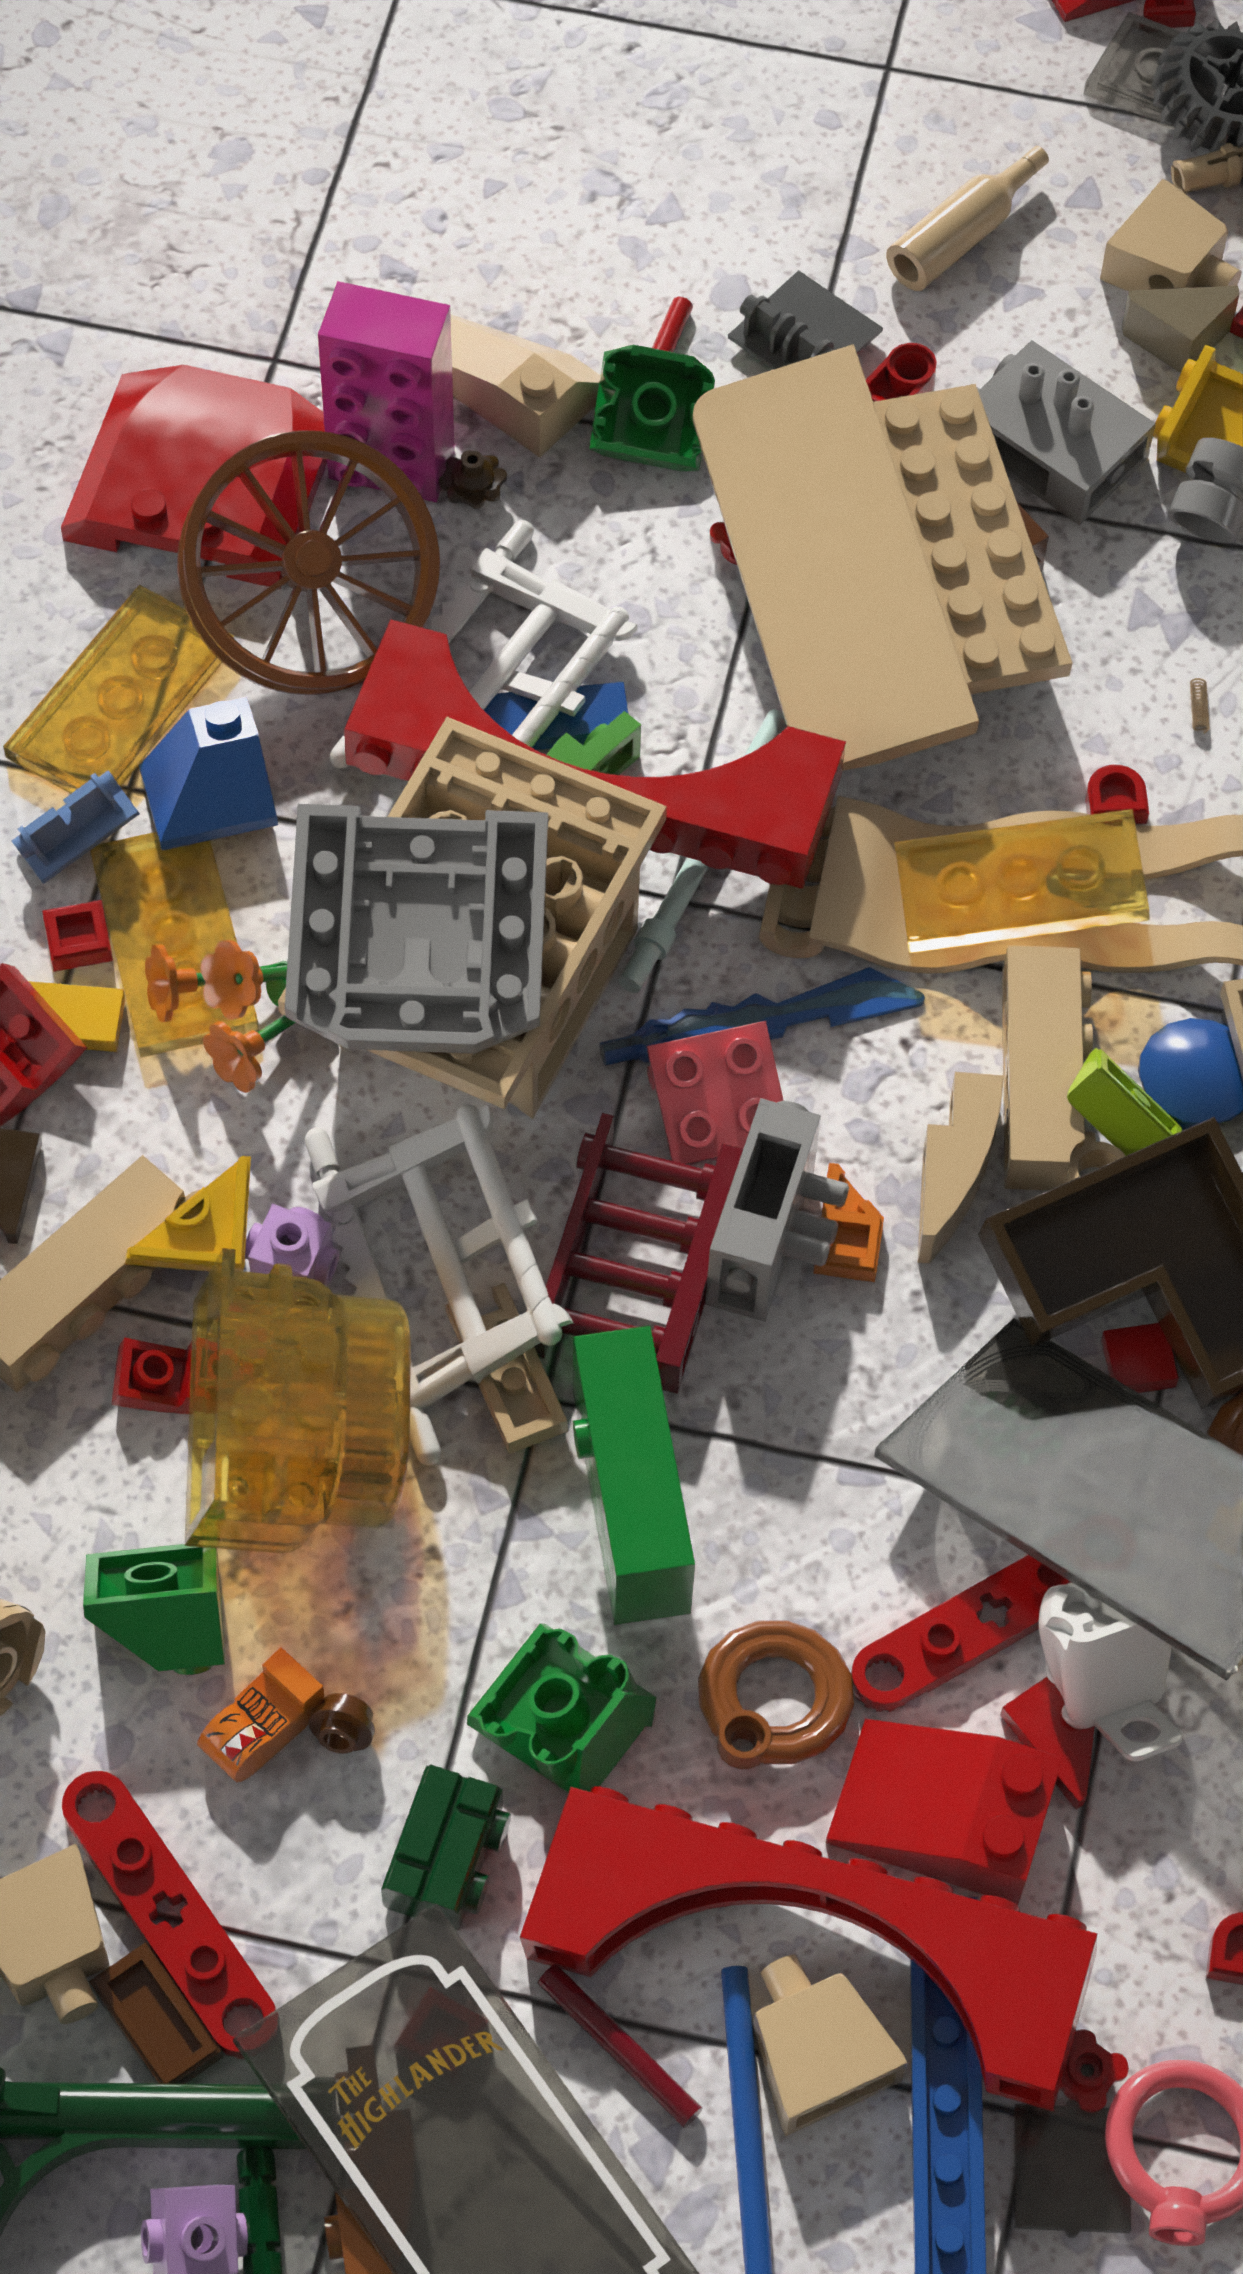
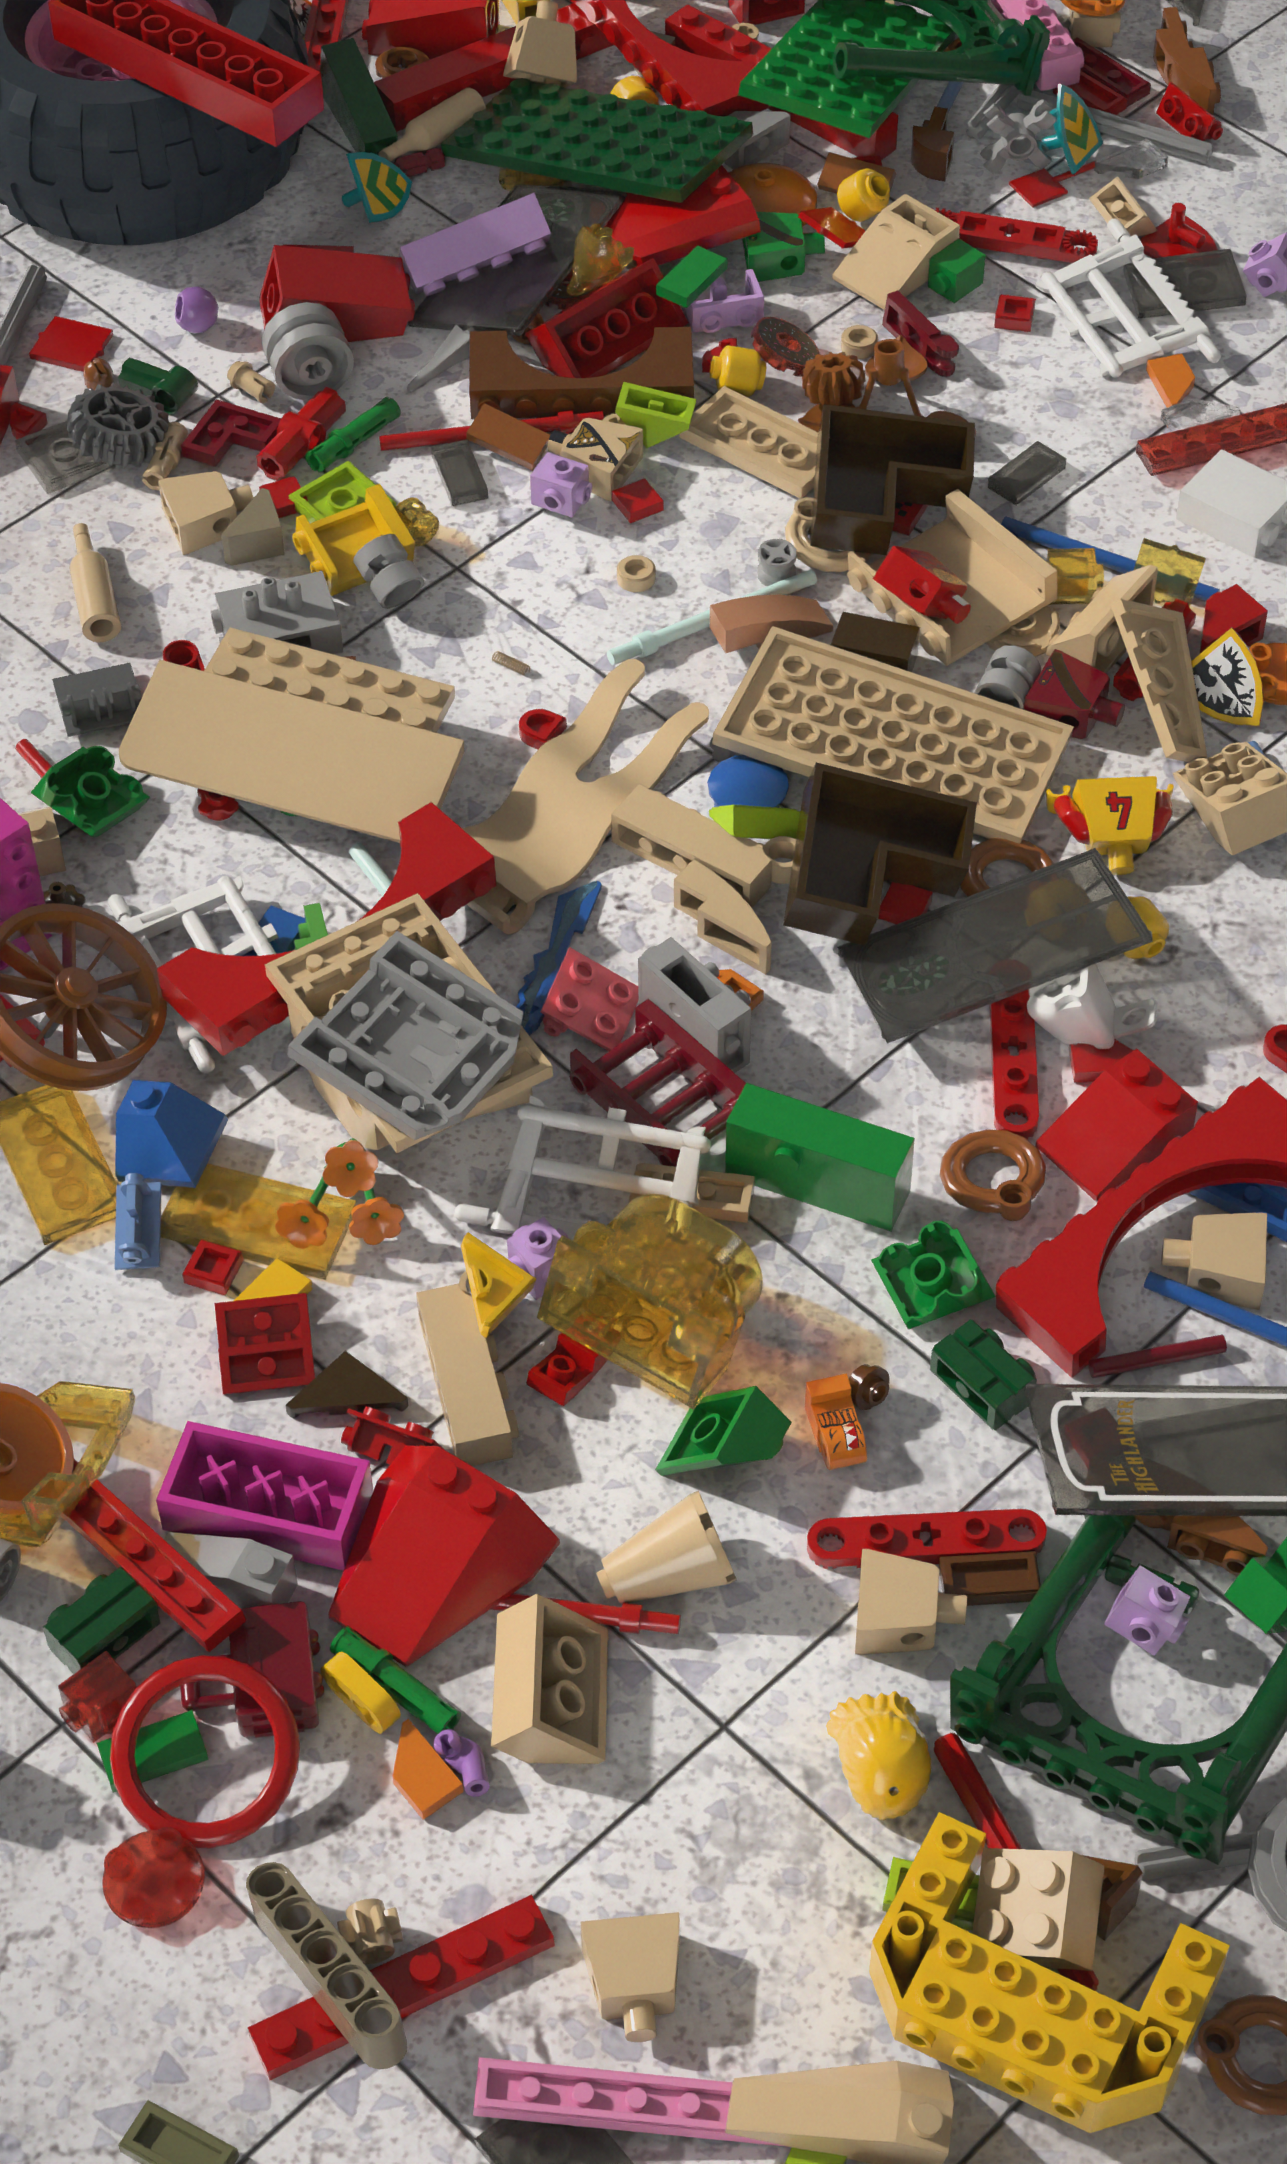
camera: 55 degrees left, 10 degrees down
clear yellow tile [894,809,1150,953] -> none

